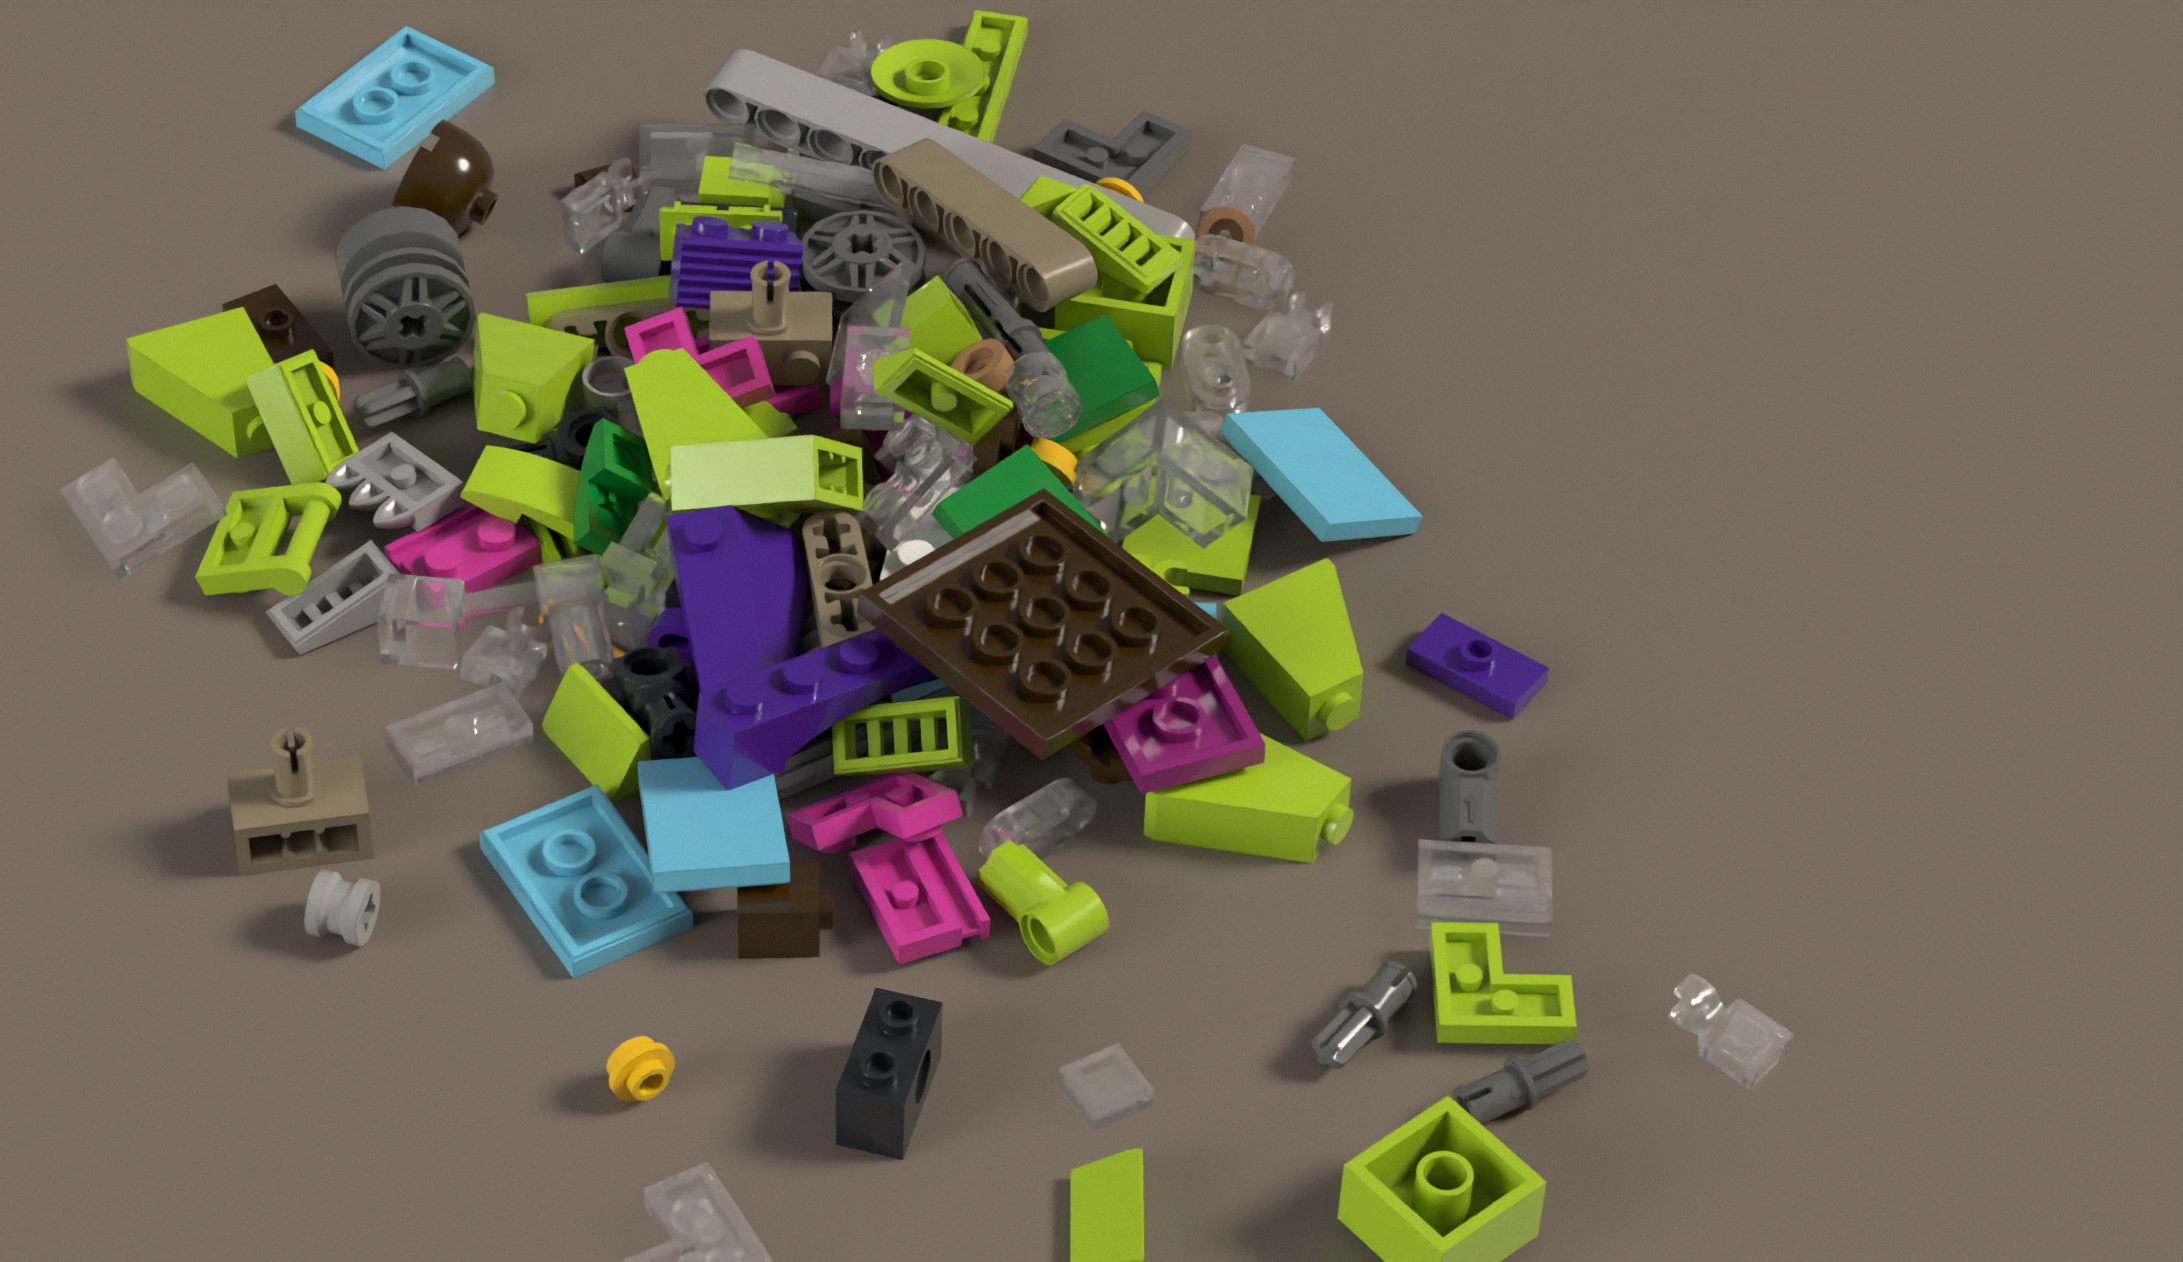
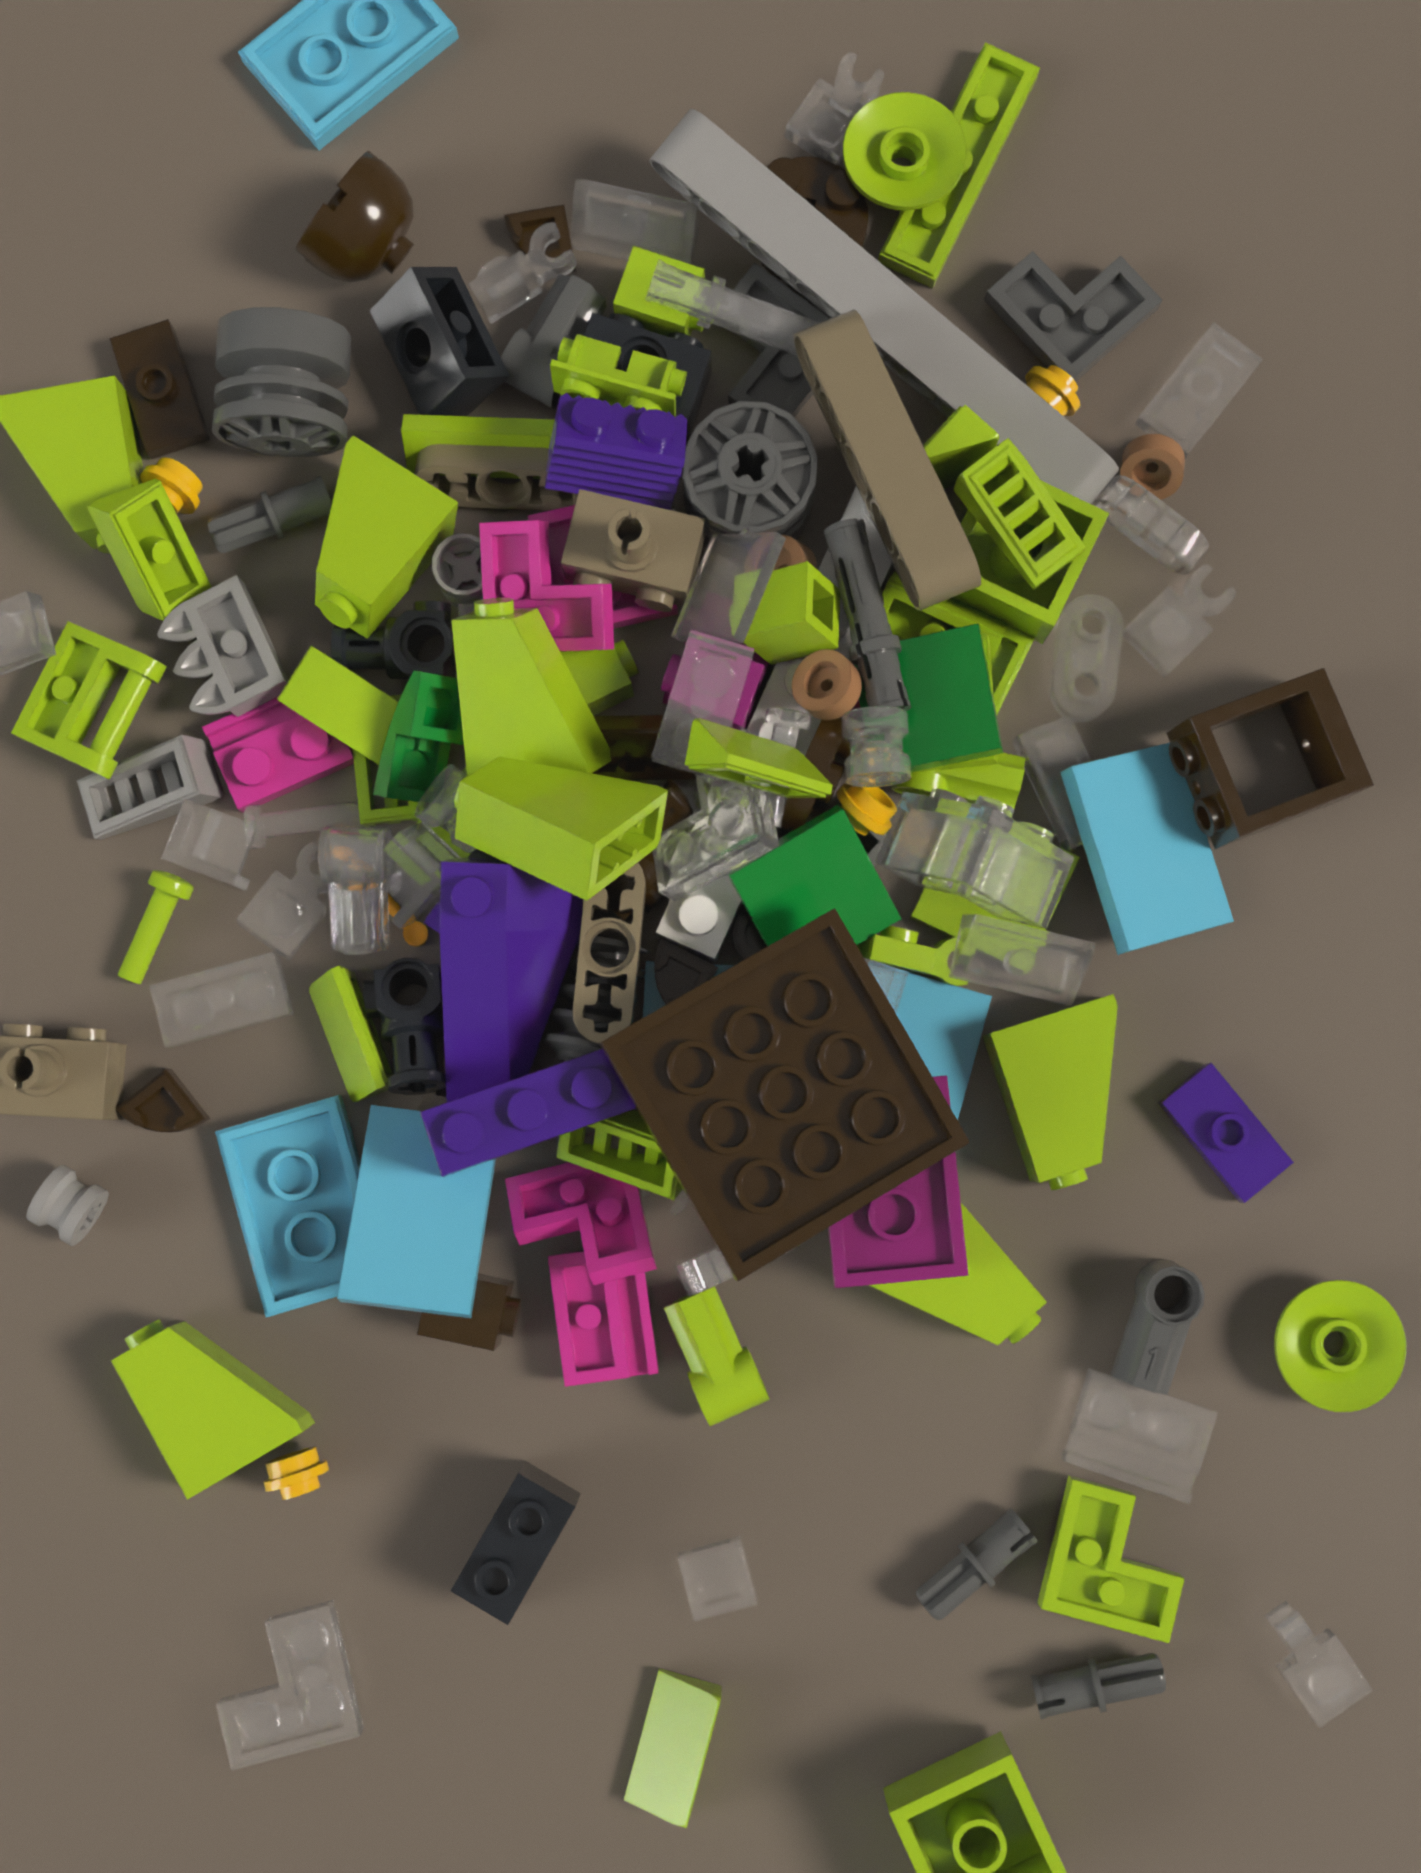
camera: 20 degrees right, 40 degrees up
none -> lime slope [111,1319,315,1500]
none -> dark brown tile [116,1069,210,1133]
none -> lime piece [117,870,194,984]
none -> black brick [369,267,510,416]
none -> clear slope [949,914,1096,1006]
none -> dark brown window [1166,668,1374,849]
none -> lime dish [1274,1280,1407,1412]

